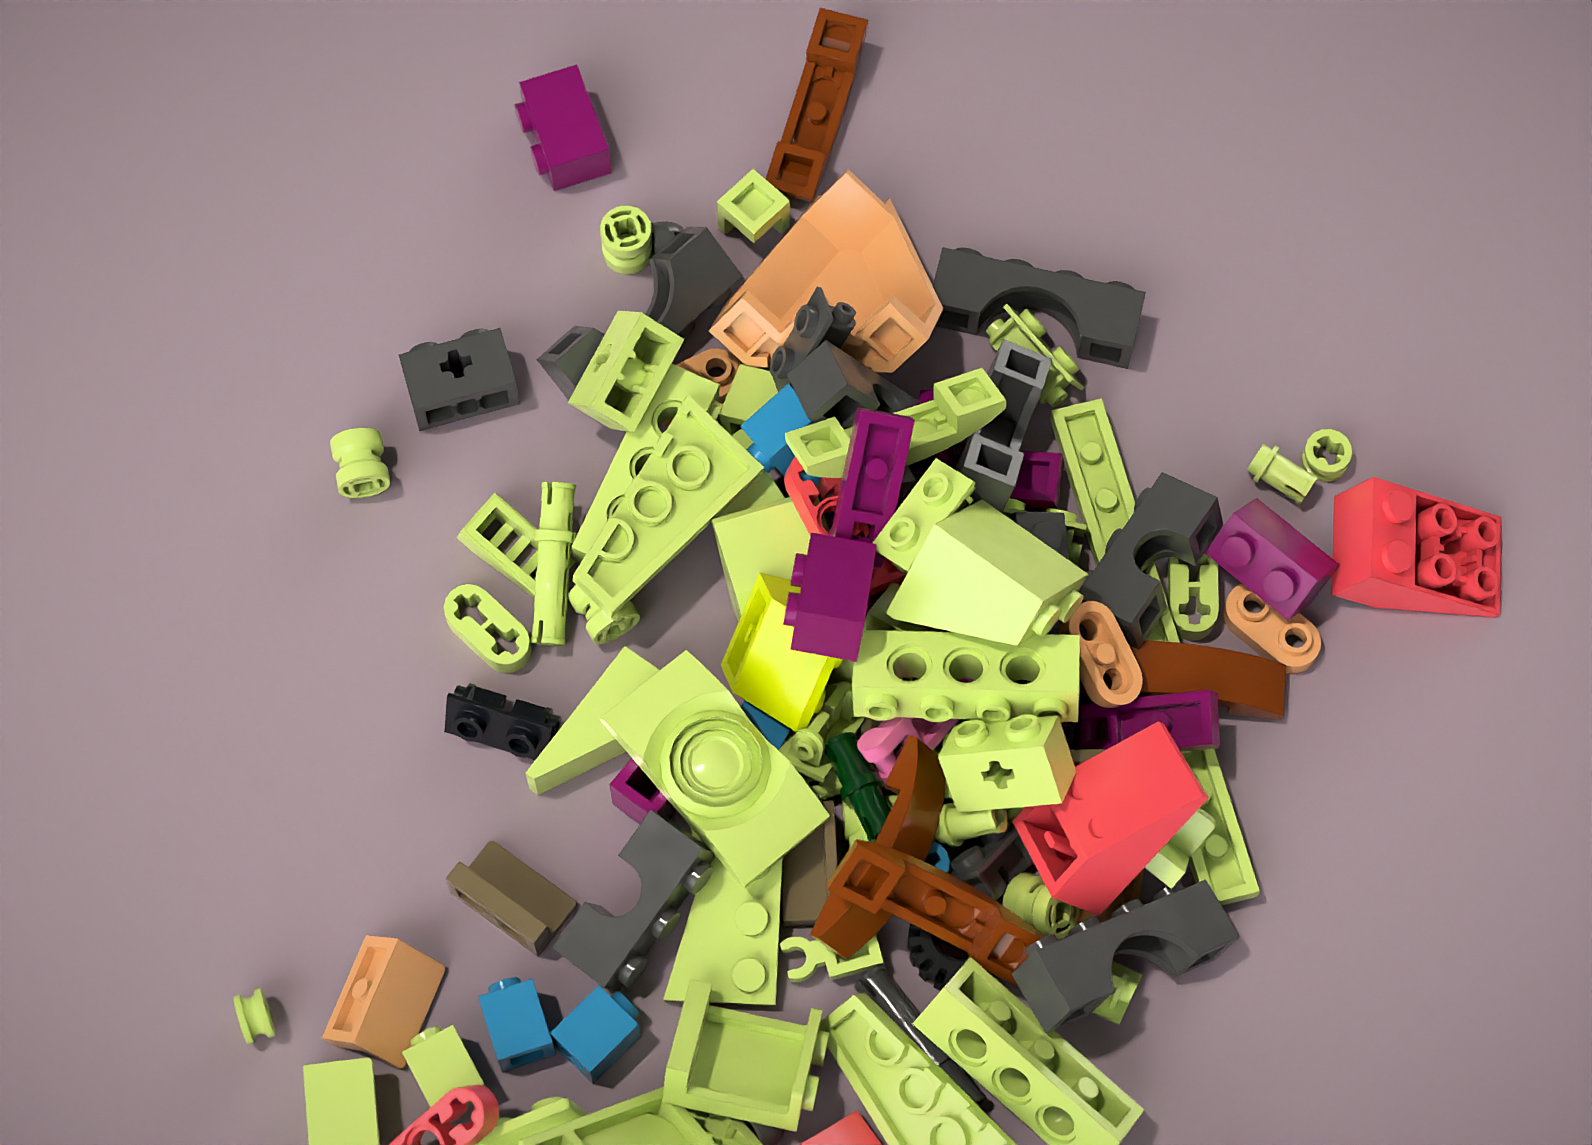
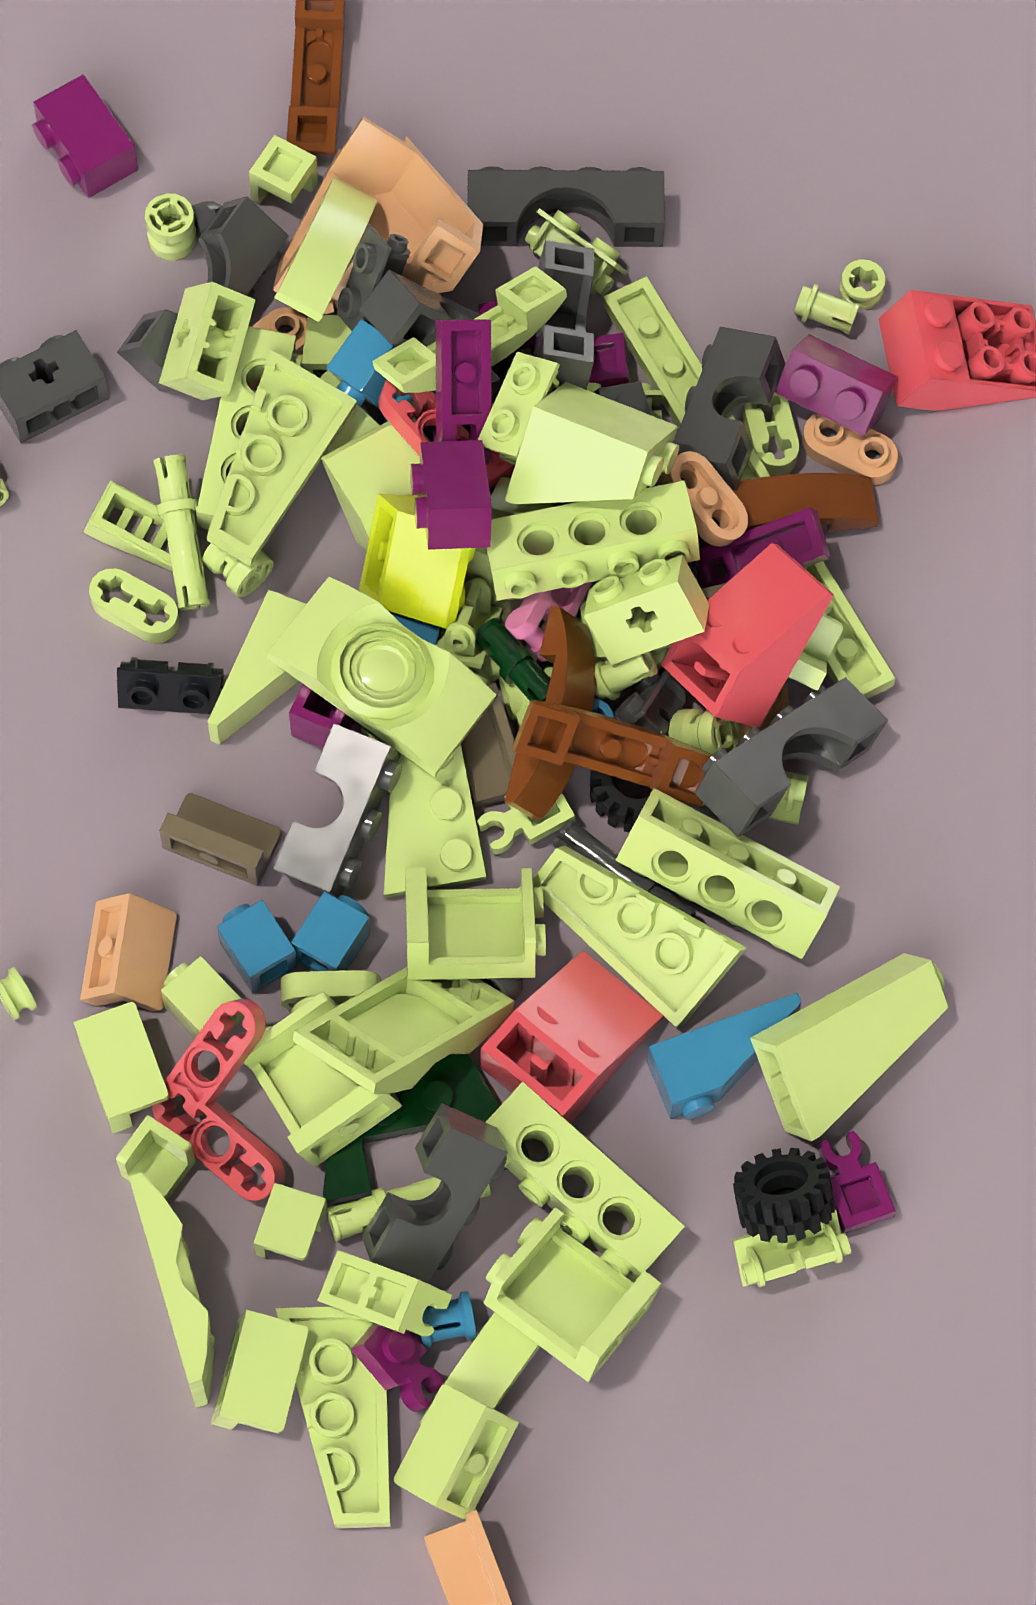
camera: 15 degrees left, 0 degrees up
none -> yellowish green slope [274,176,377,322]
none -> yellowish green beam [280,970,381,1010]

